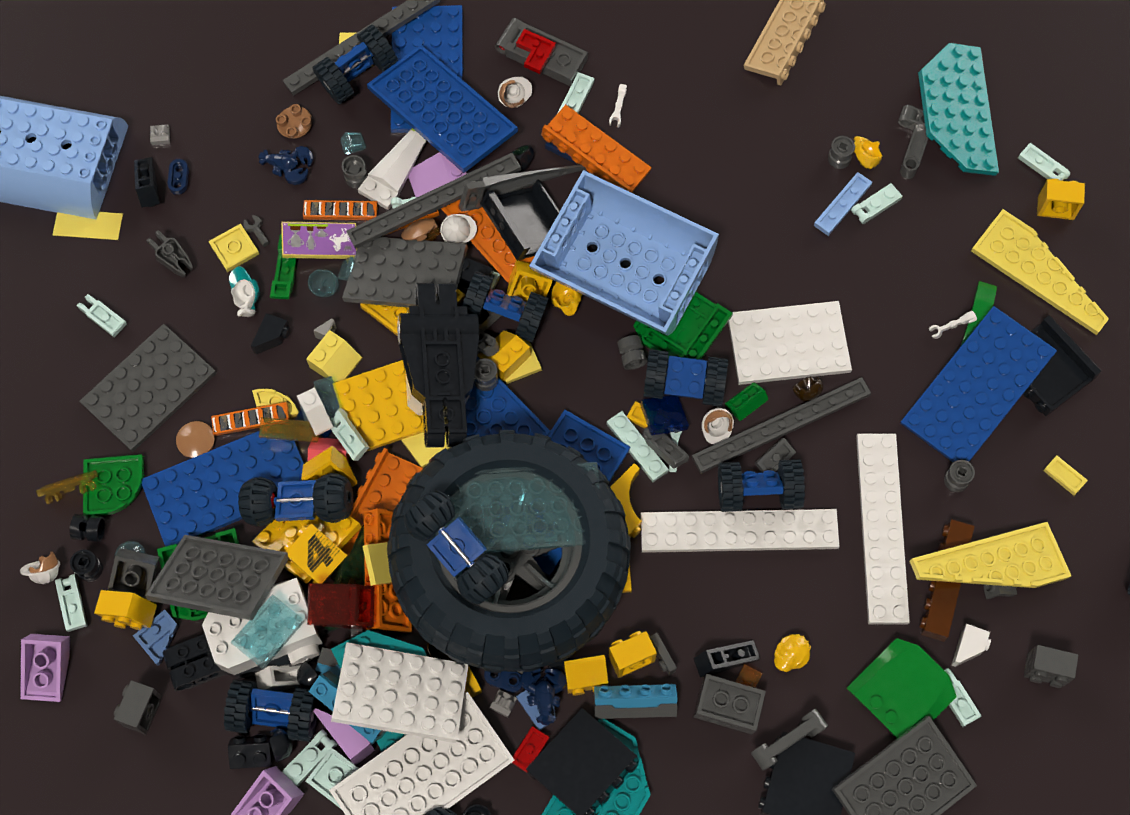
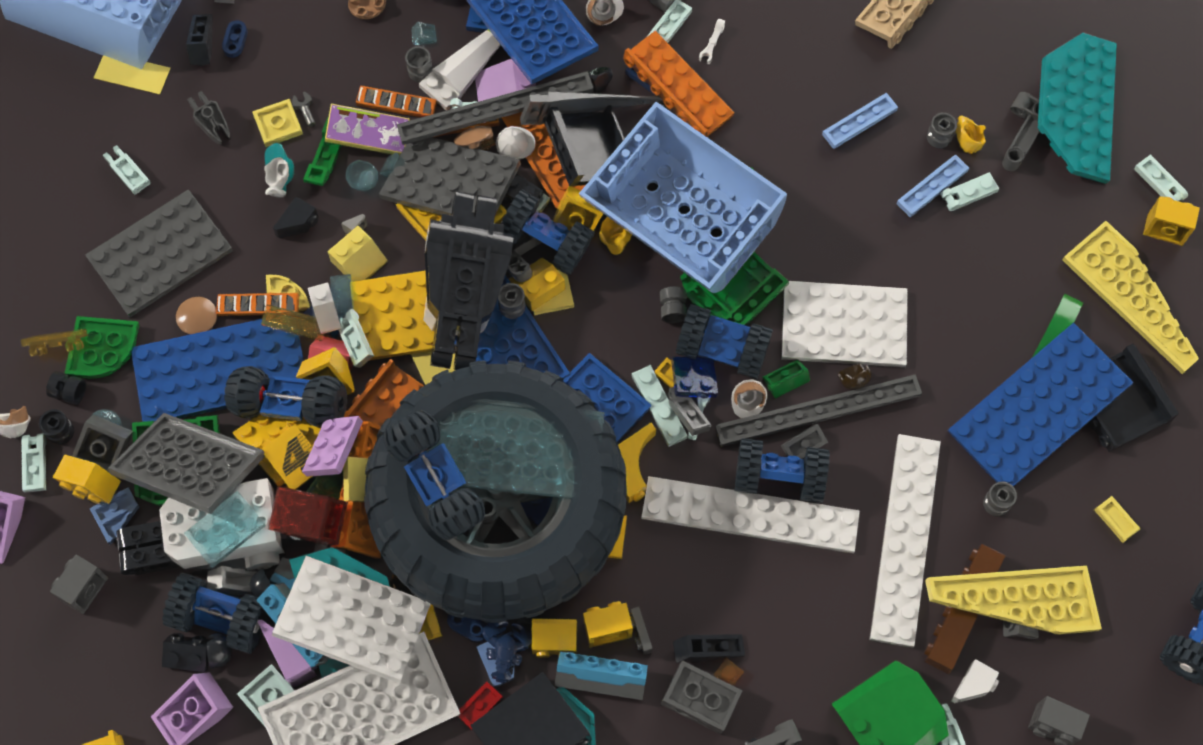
camera: 10 degrees right, 0 degrees up
dark blue animal [259,146,314,185] -> none
light aqua plate [282,729,338,787] -> none
light grey tile [490,690,517,718] -> none
yellow hair [774,634,811,672] -> none
white piece [929,311,977,339] -> none
none -> lavender plate [302,416,363,477]
none -> light blue plate [822,93,898,149]

